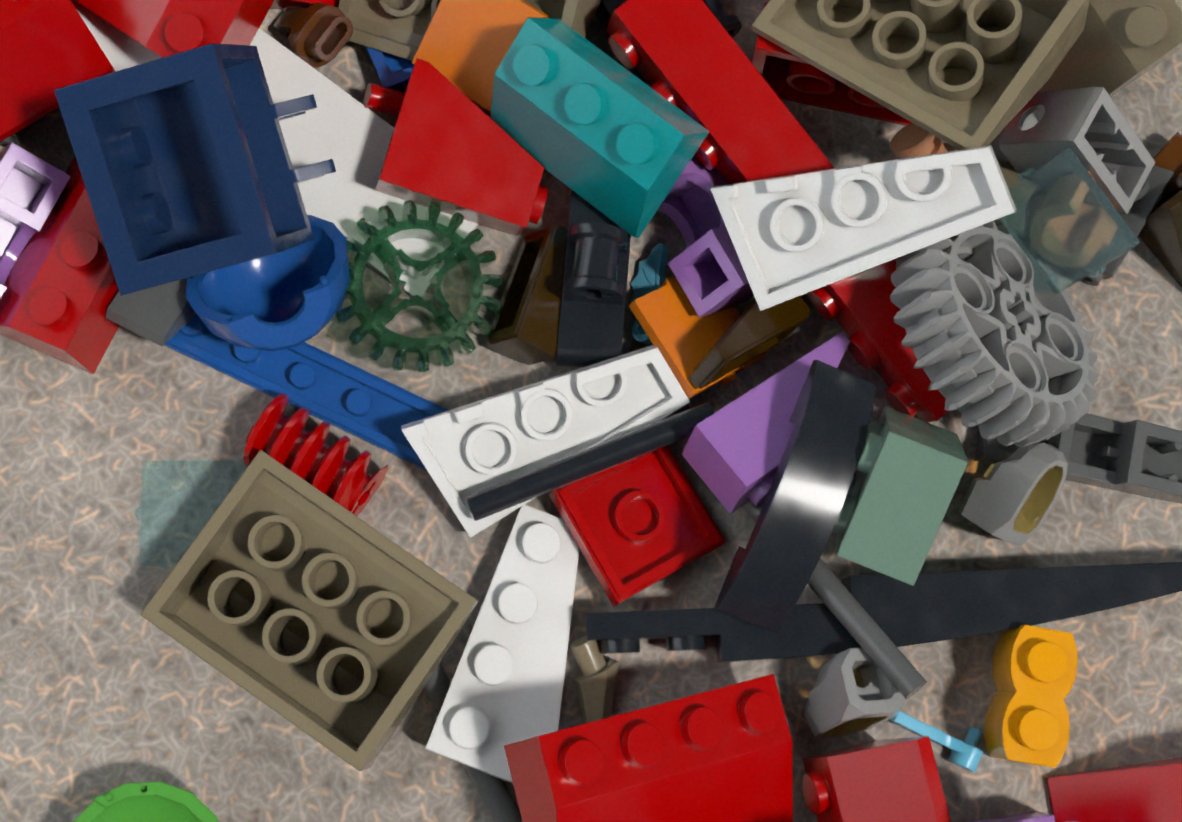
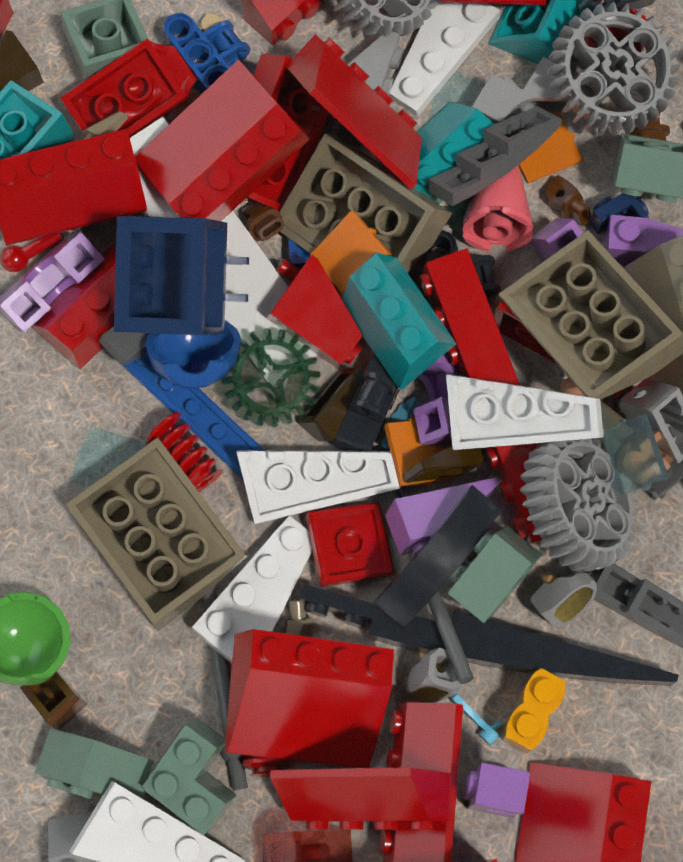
camera: 20 degrees right, 5 degrees down
black bar [466,401,714,521] -> none

